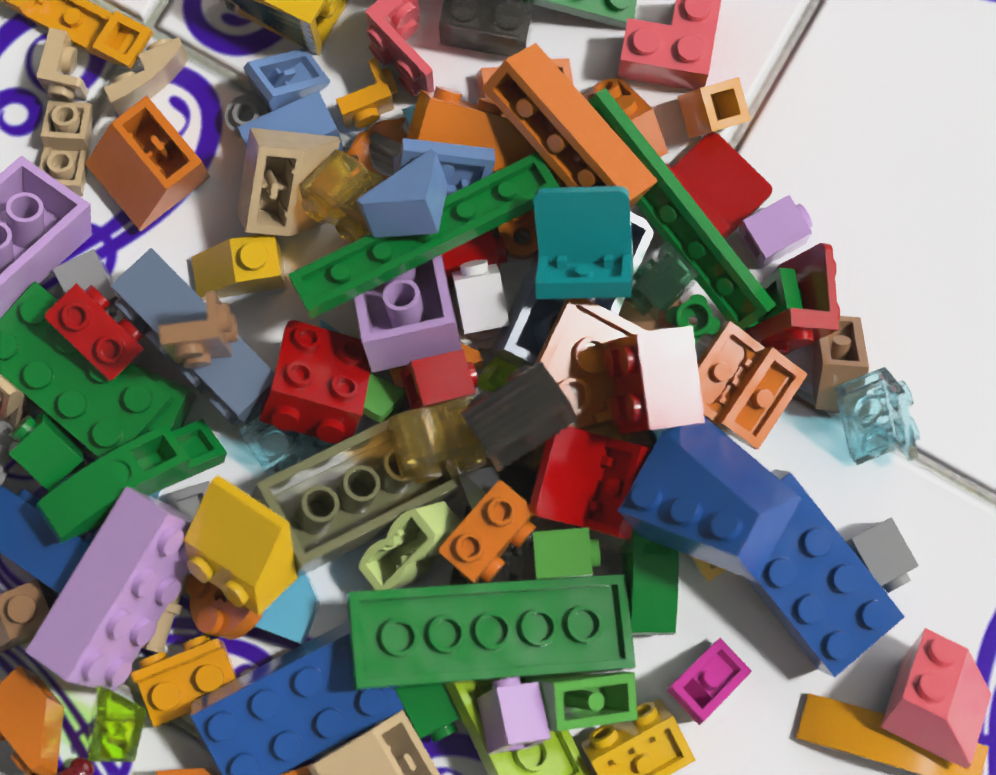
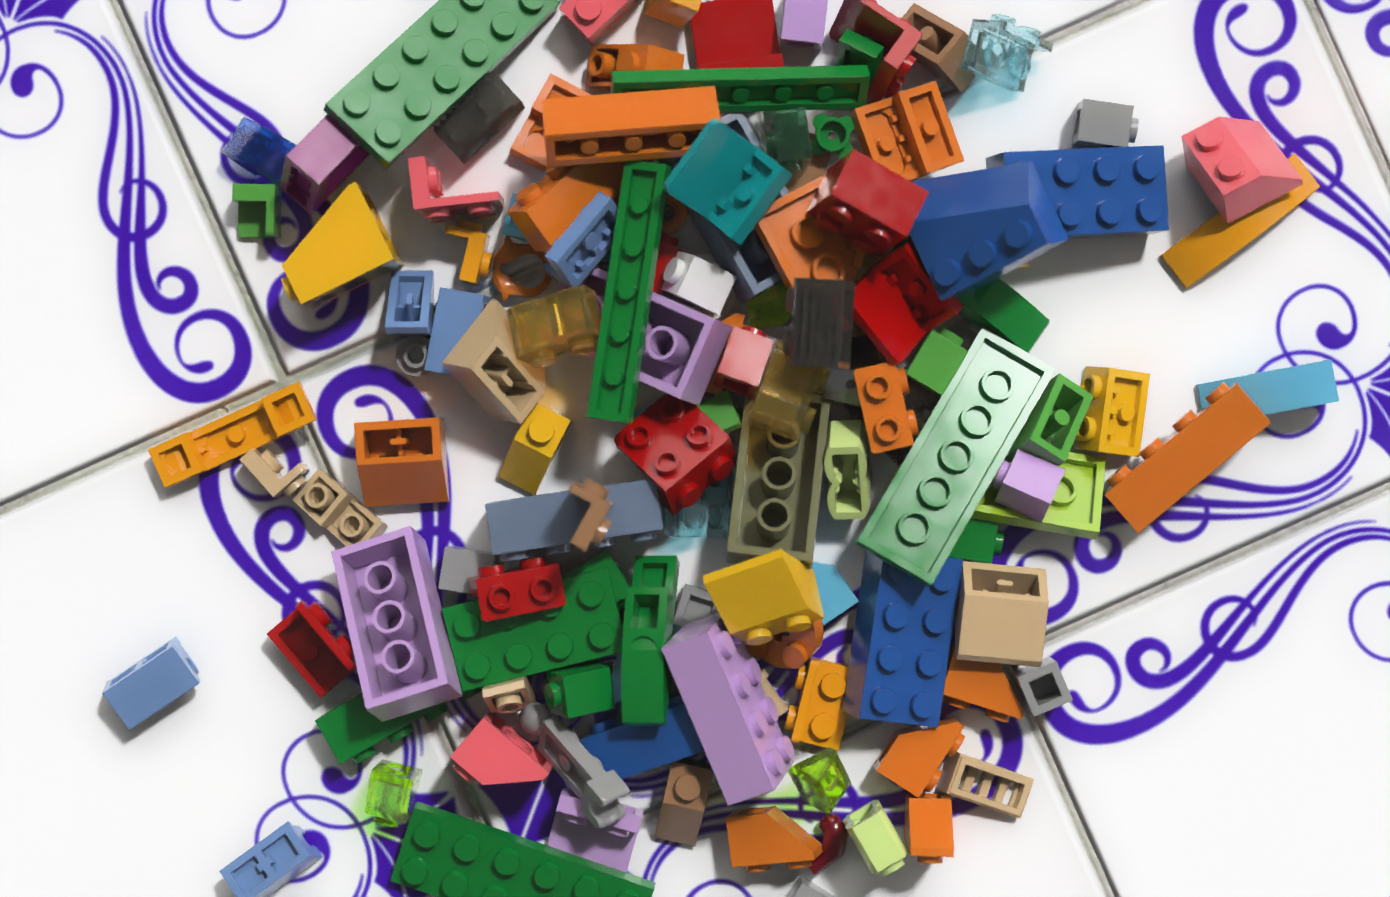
camera: 55 degrees left, 10 degrees up
tan slope [104,37,189,116] -> none
medium blue slope [356,149,448,238] -> none
dark pink slope [667,638,752,726] -> none

